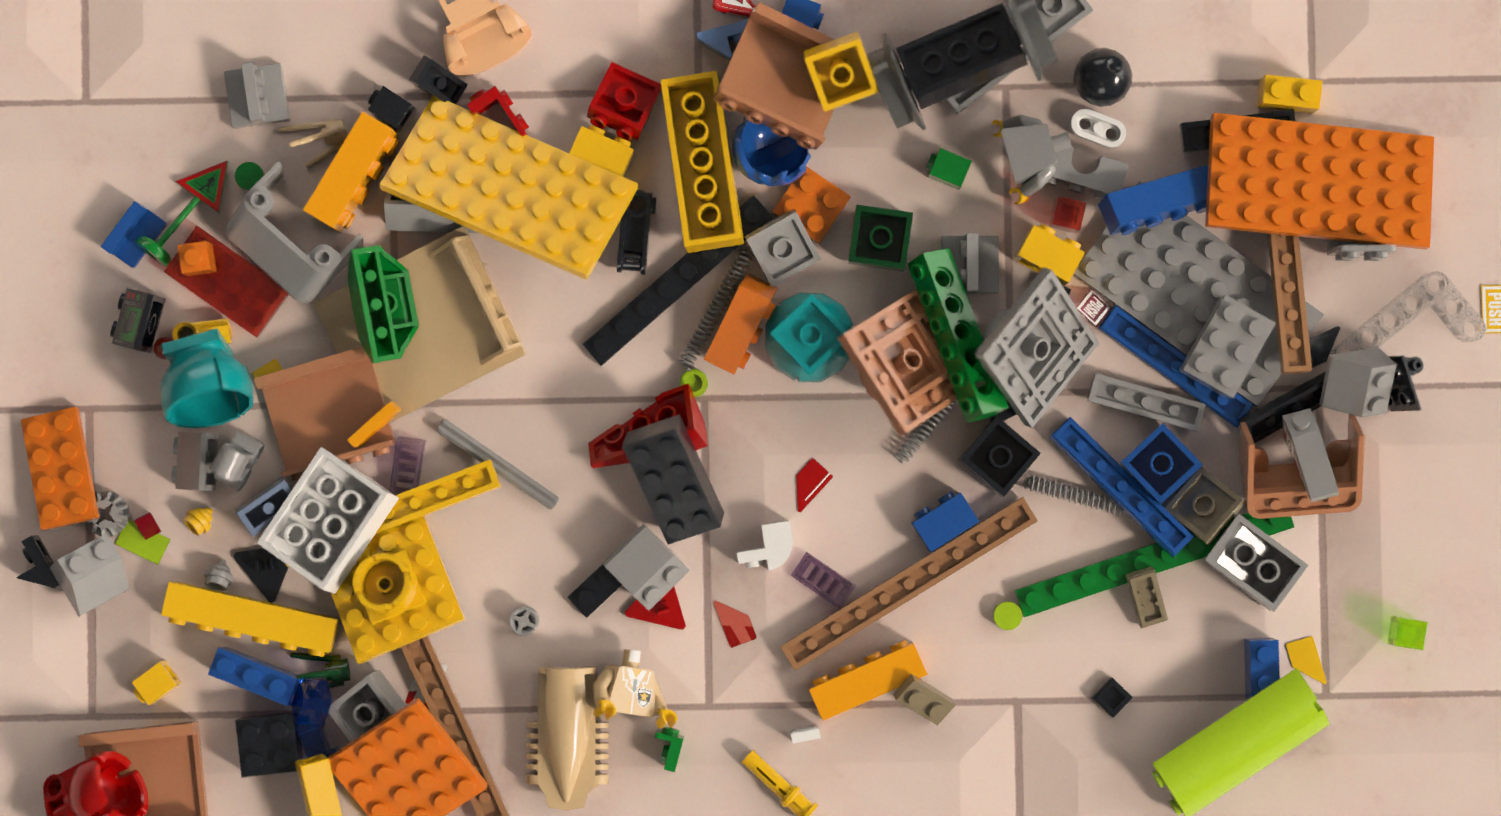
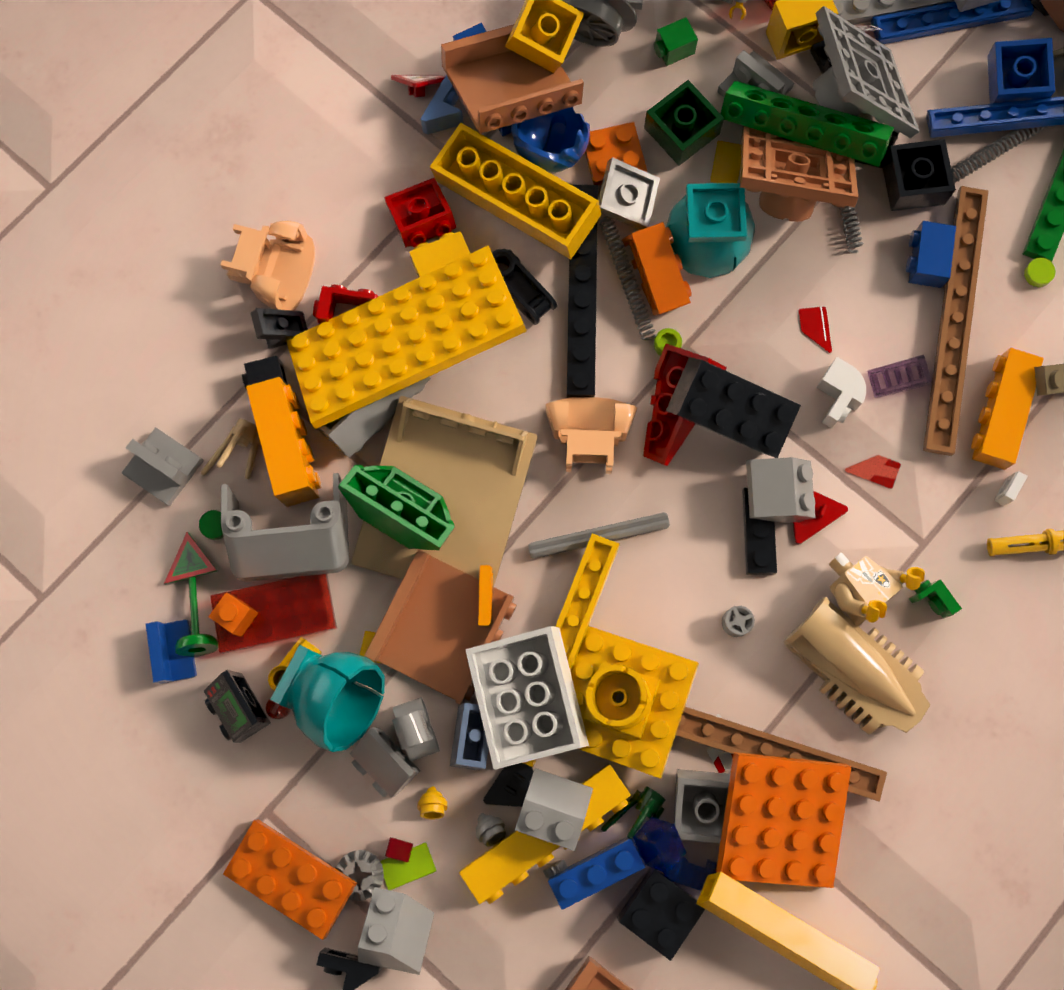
camera: 45 degrees left, 10 degrees down
yellow brick [132,660,182,706] -> none
slope [389,436,426,495] -> none
light grey plate [1087,373,1206,432] -> none
none -> light grey slope [515,768,593,851]
none -> light grey piece [543,860,568,878]
none -> light nougat piece [545,397,637,474]
none -> yellow sticker [710,140,741,183]

